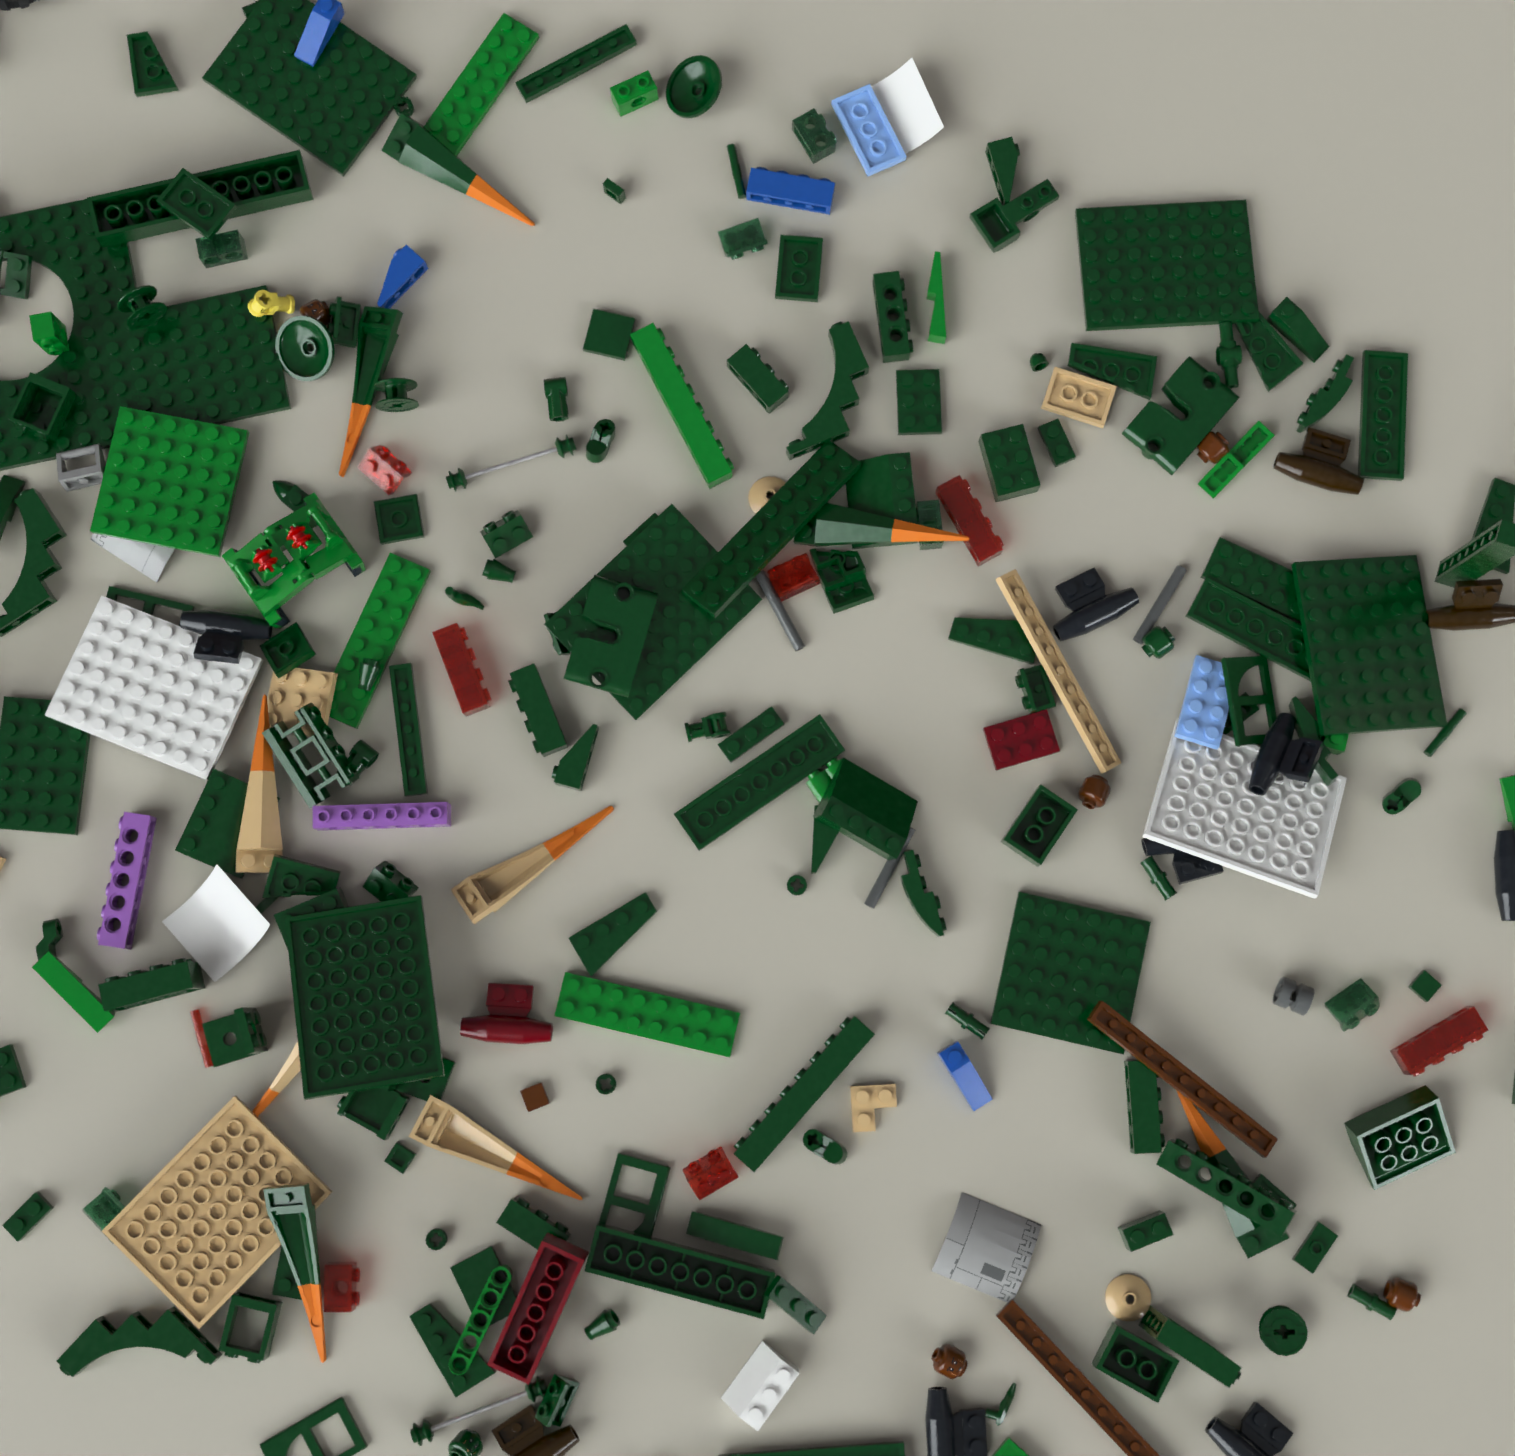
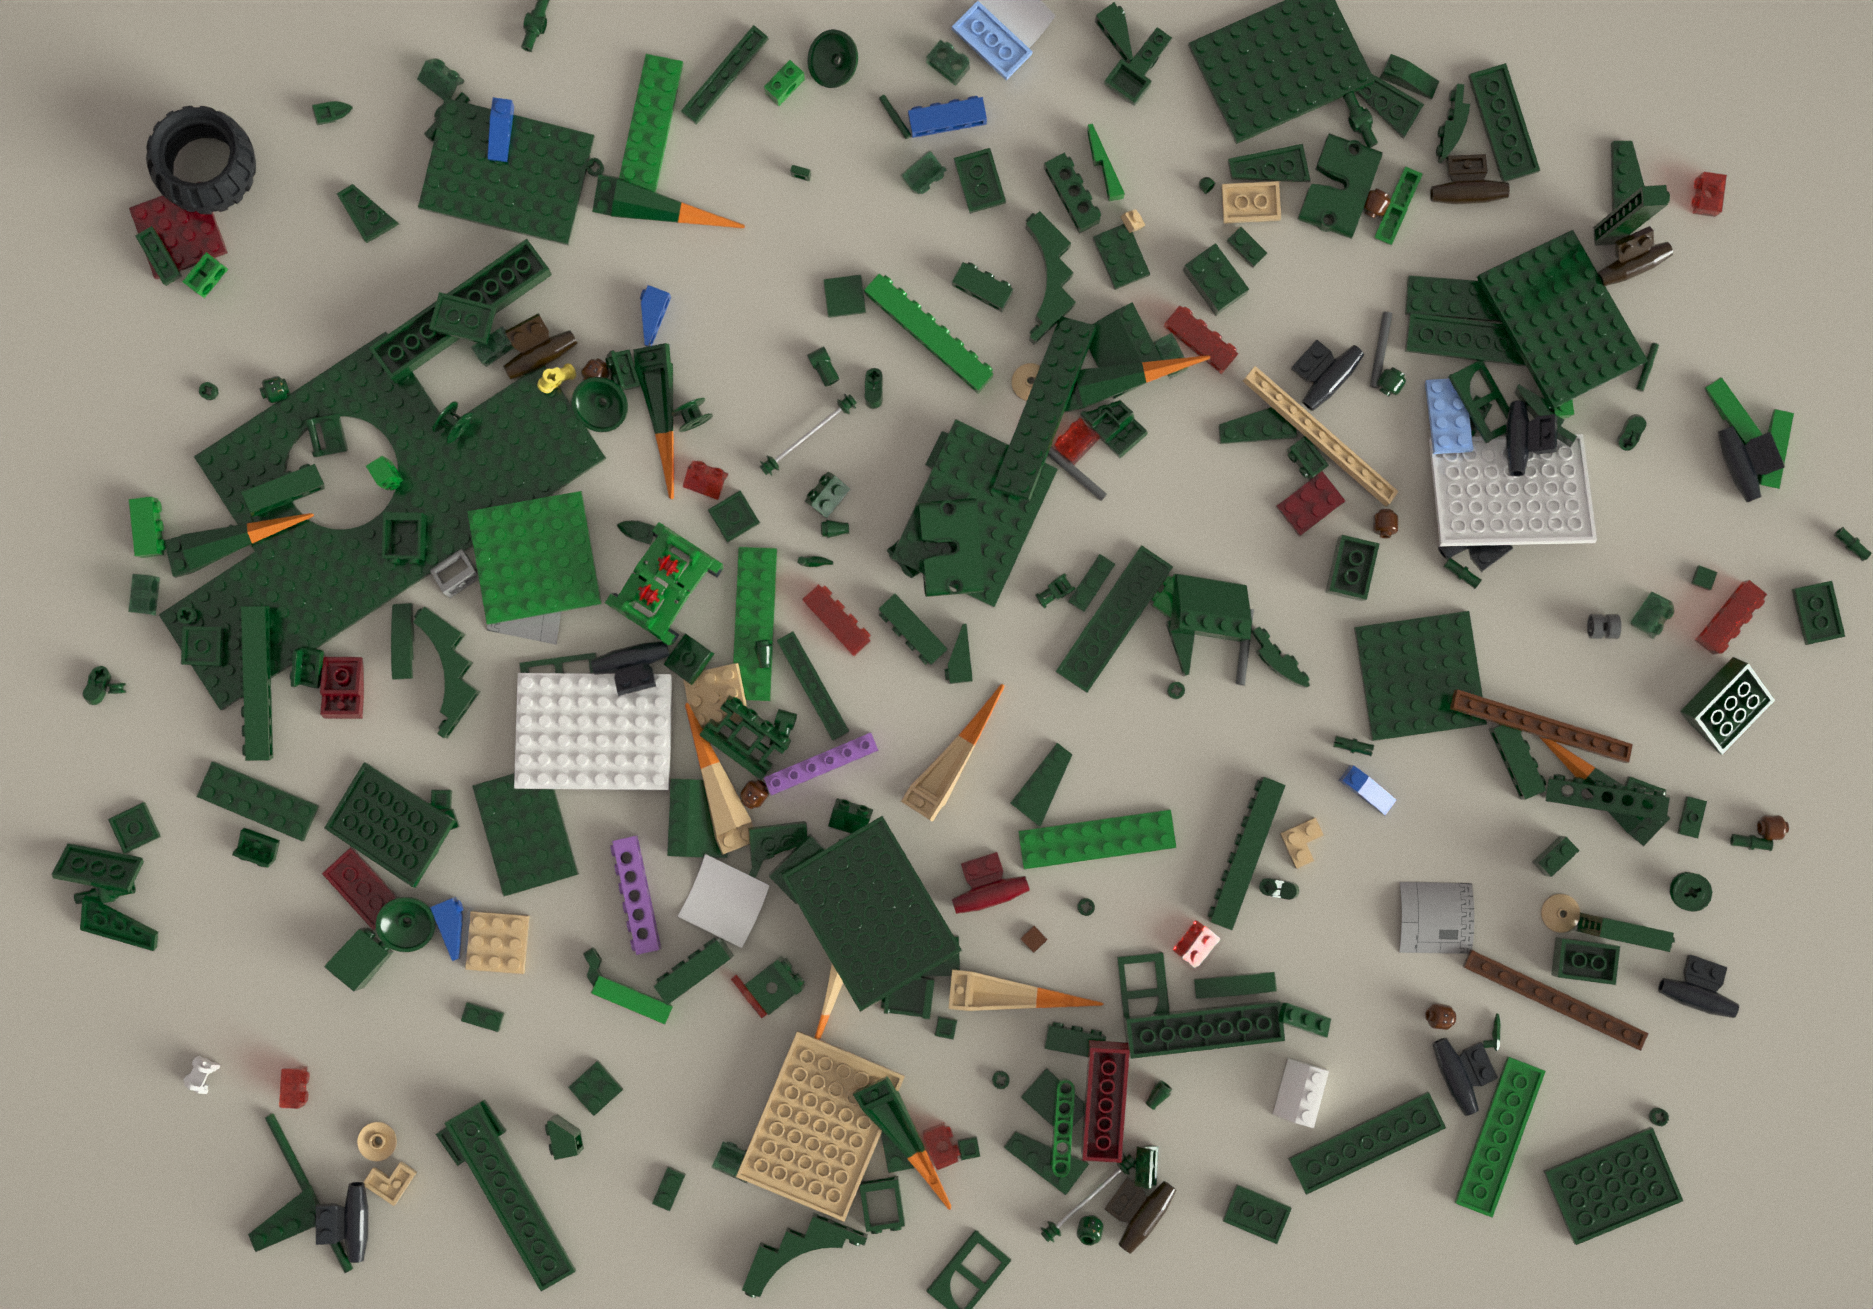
camera: 20 degrees left, 5 degrees up
none -> dark brown plate [503,313,578,379]
none -> reddish brown head [740,780,769,809]
none -> dark green tile [958,1136,980,1161]
none -> tan plate [1120,209,1145,233]

